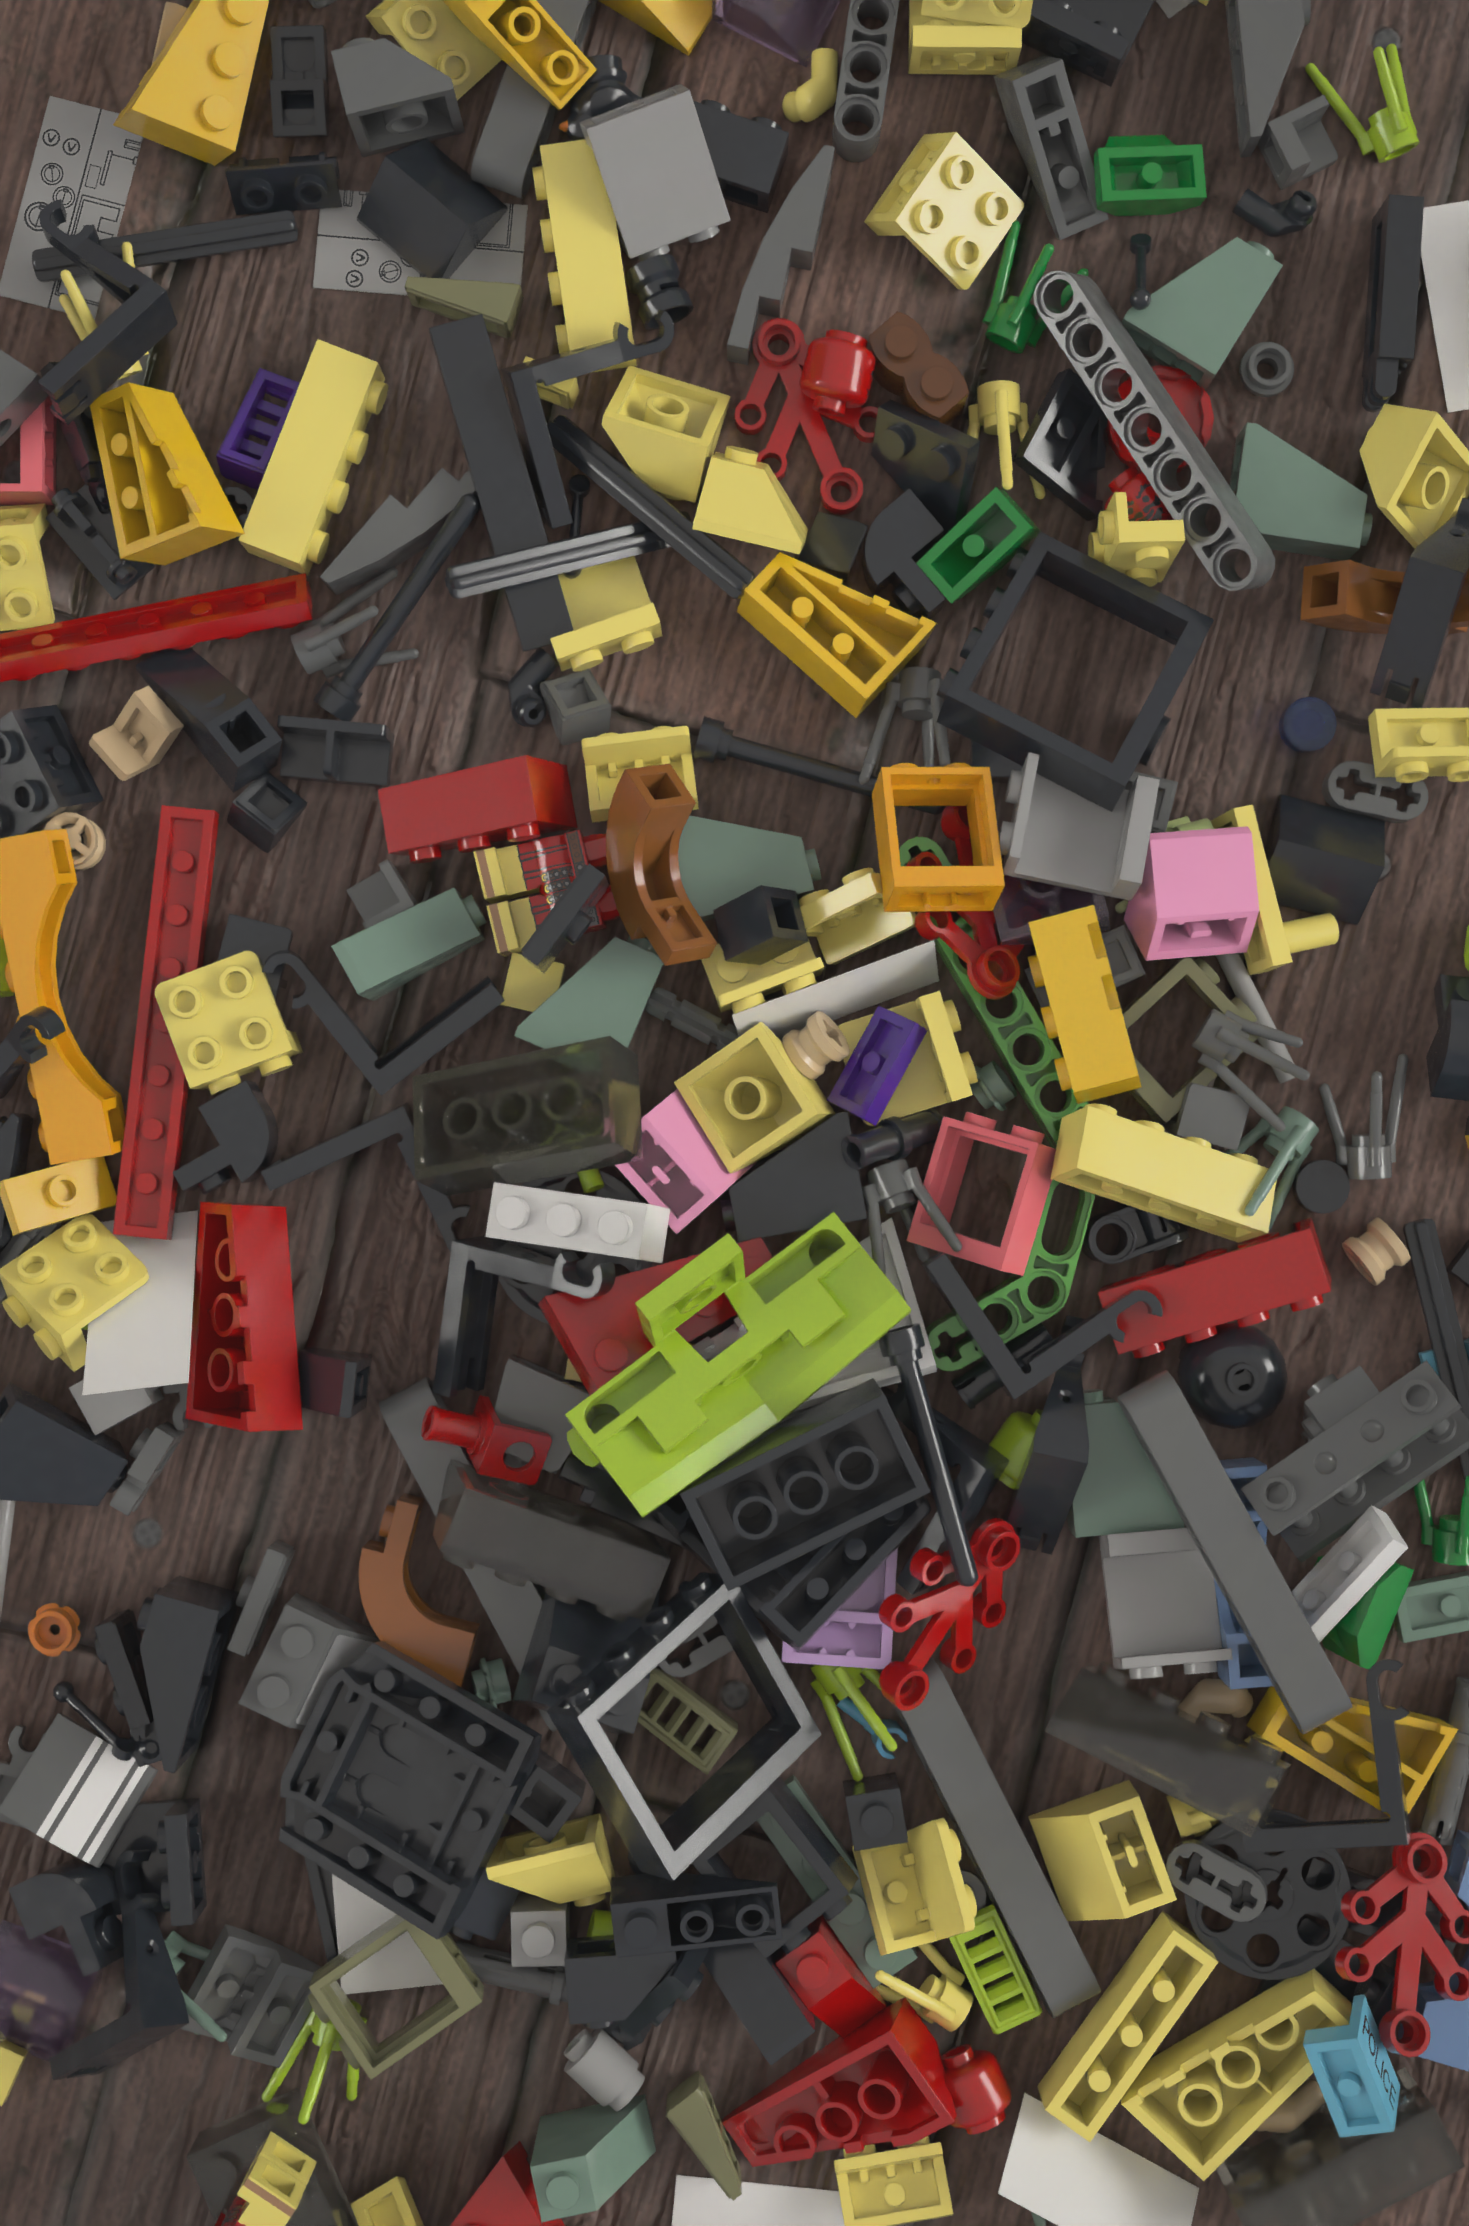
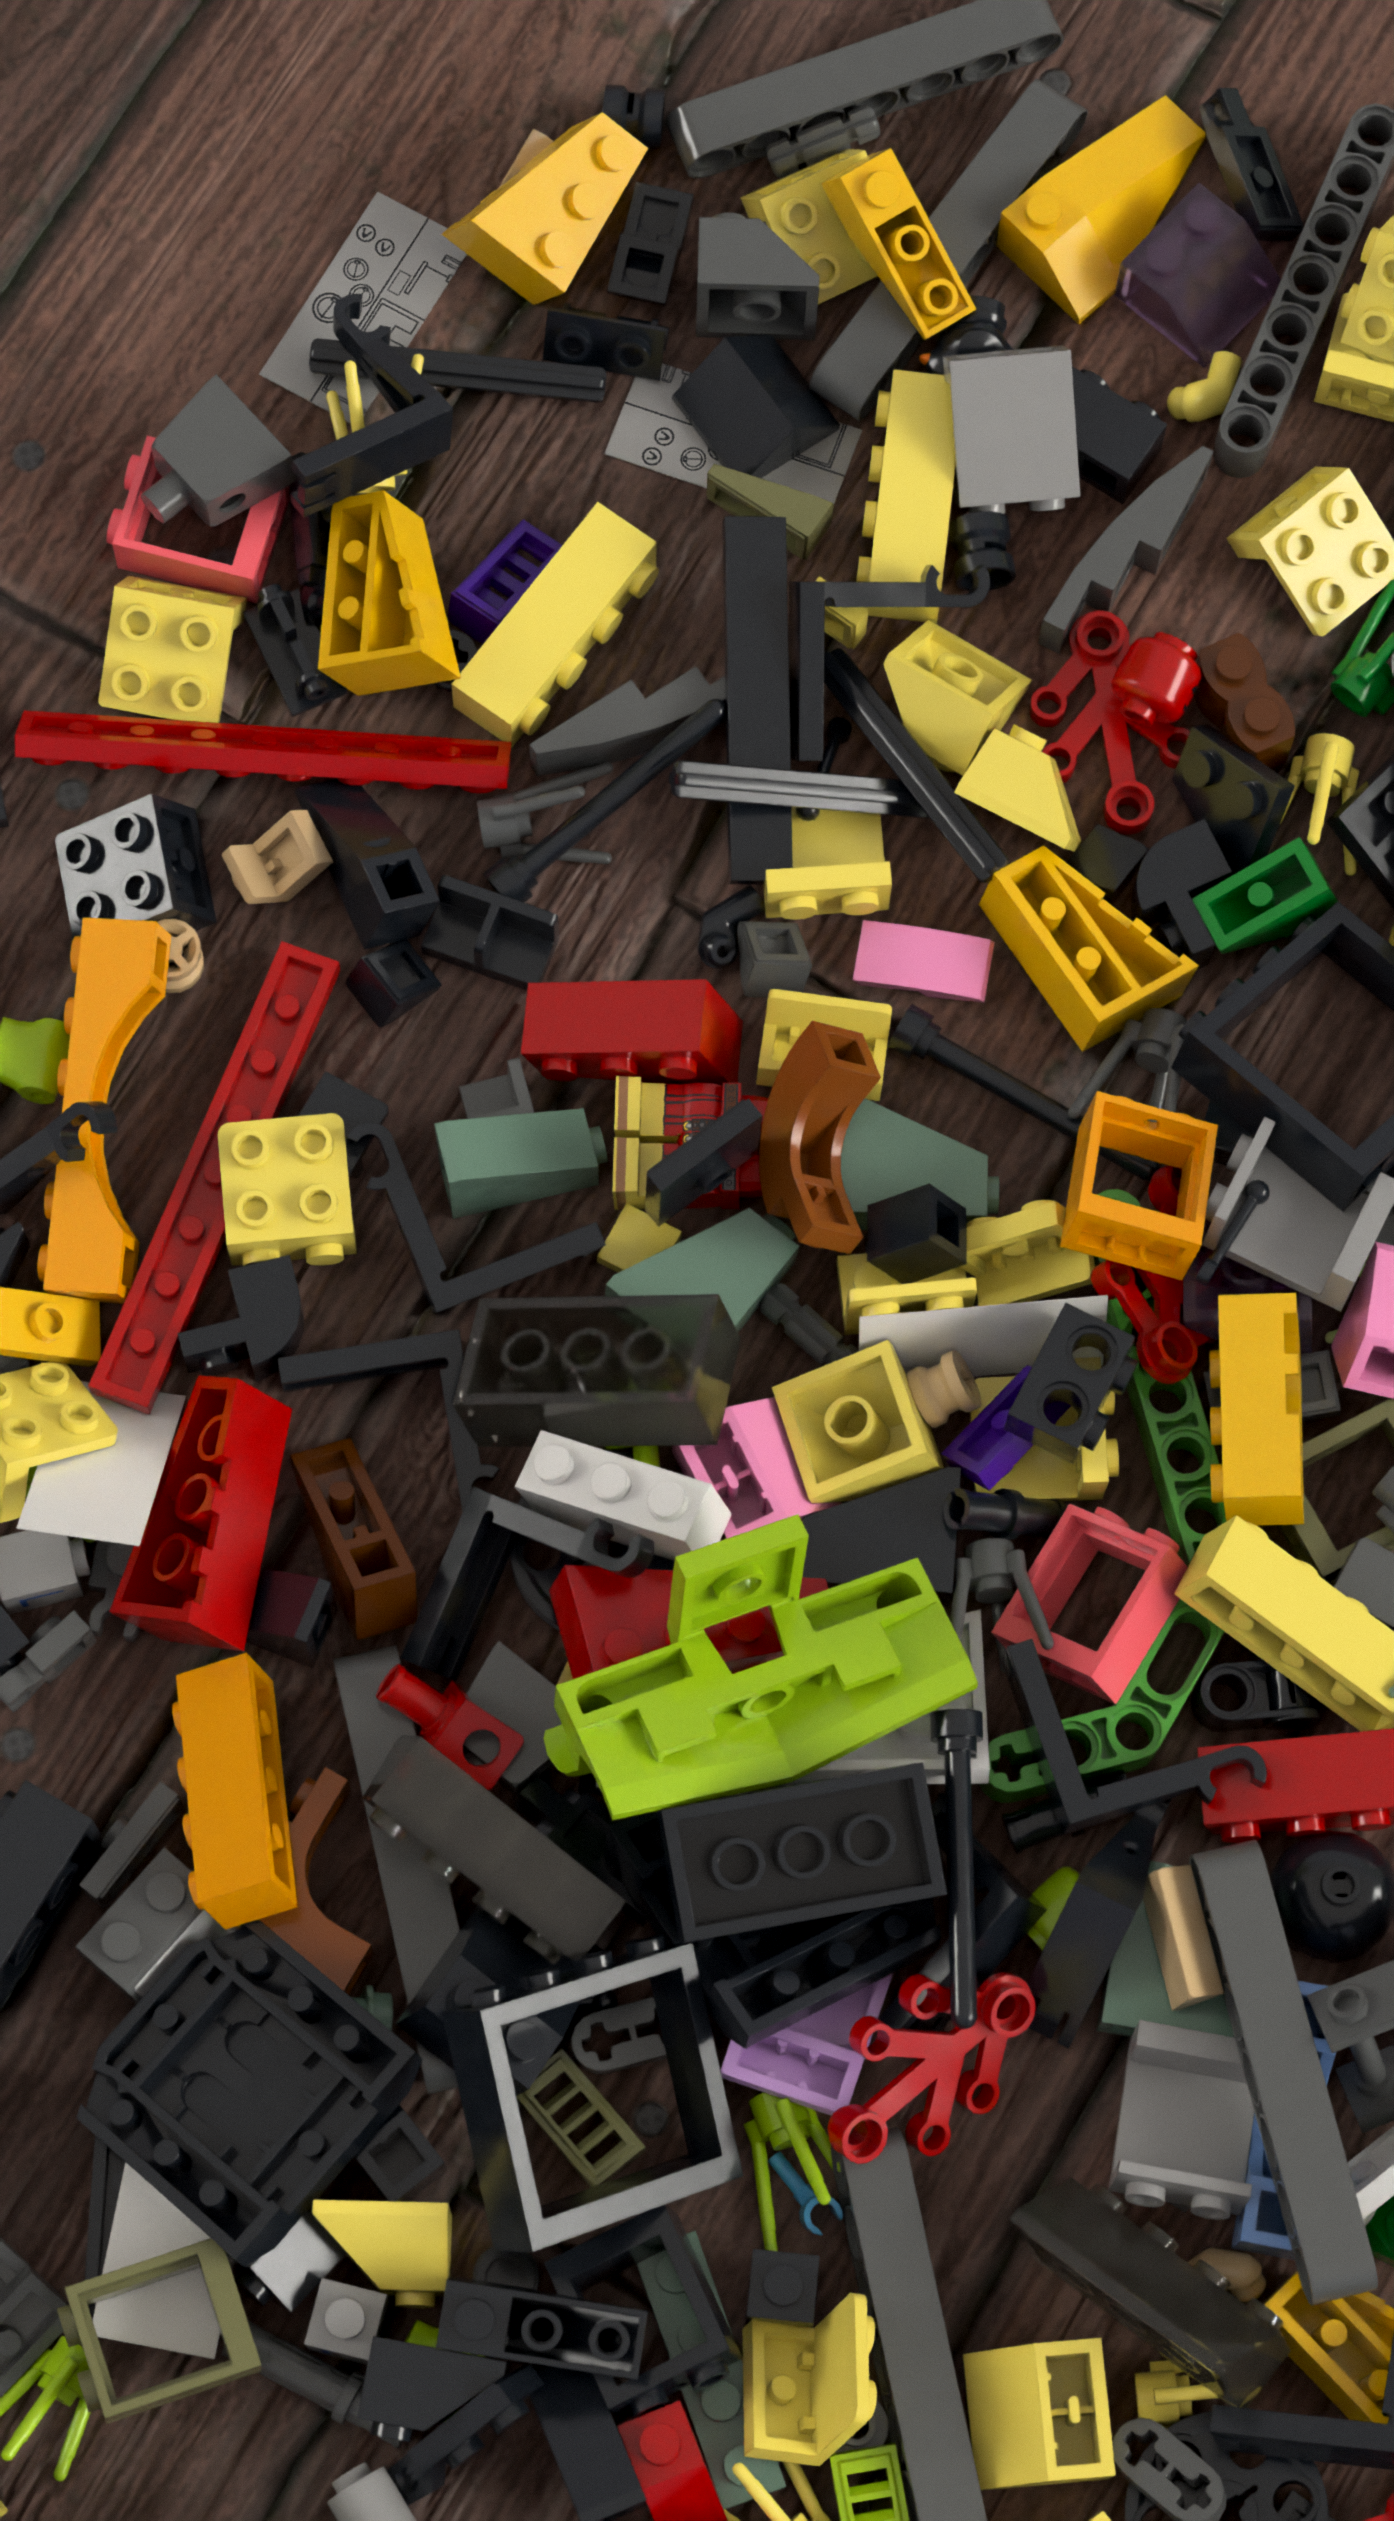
camera: 15 degrees right, 15 degrees down
sand green plate [970,1060,1017,1111] -> none
none -> light orange brick [172,1652,298,1930]
none -> reddish brown slope [290,1438,417,1640]
none -> bright pink slope [853,920,995,1003]
none -> black brick [1004,1302,1139,1464]
none -> tan slope [1143,1865,1224,2011]
none -> black hinge [1195,1180,1270,1286]

